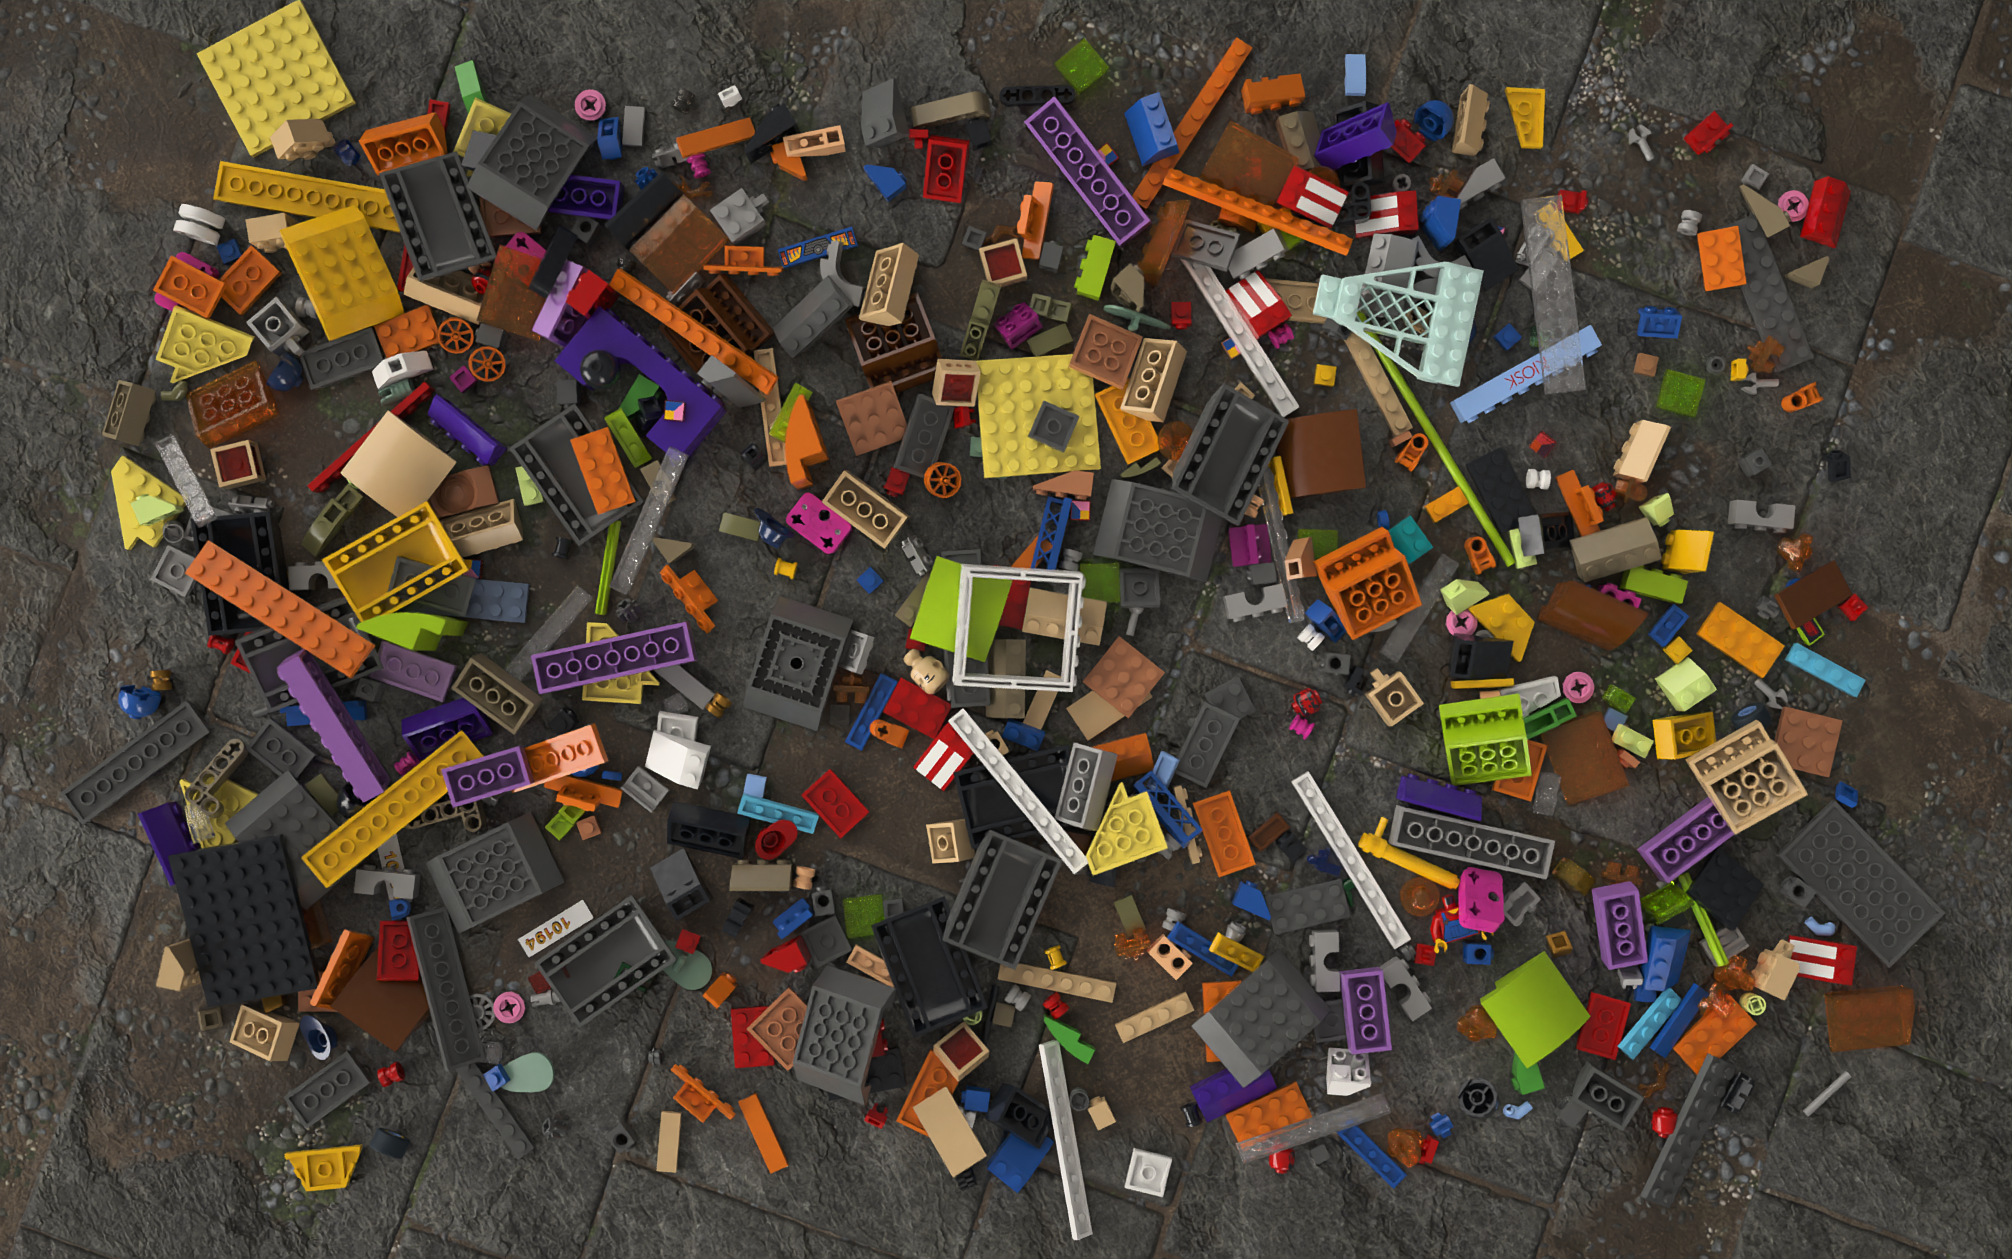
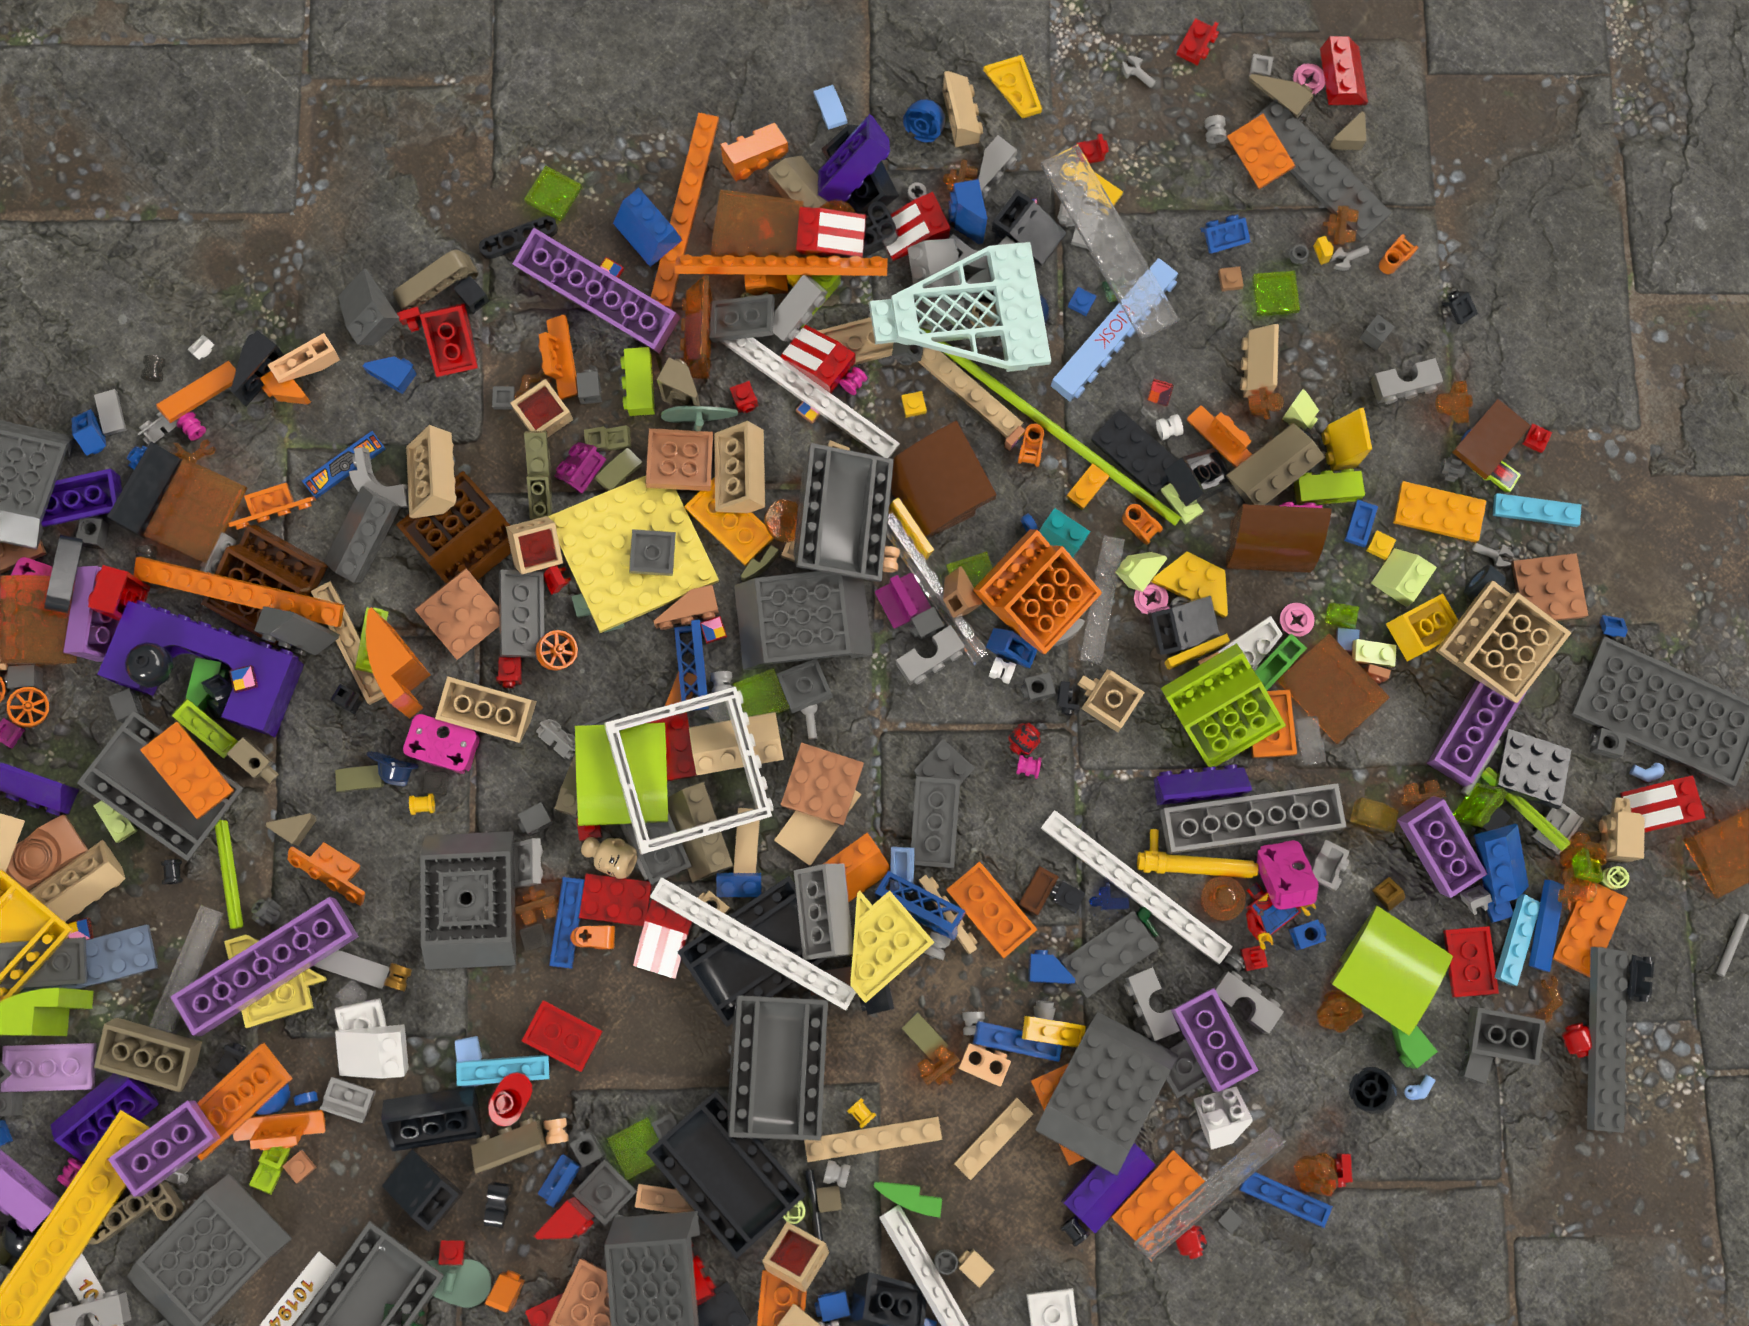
camera: 25 degrees left, 10 degrees down
bright pink gear [575,90,606,121] -> none
clear plate [609,447,689,595] -> none
light grey hinge [710,188,769,246] -> none
blue plate [856,567,884,594] -> none
tan slope [926,819,975,863] -> none
red wheel [1042,992,1069,1020] -> none
red bracket [1391,118,1427,164] -> none
blue gear [1429,1112,1453,1139] -> none
red head [1592,481,1619,512] -> none
none -> dark grey brick [517,802,554,836]
none -> clear neon green bracket [1572,848,1603,883]

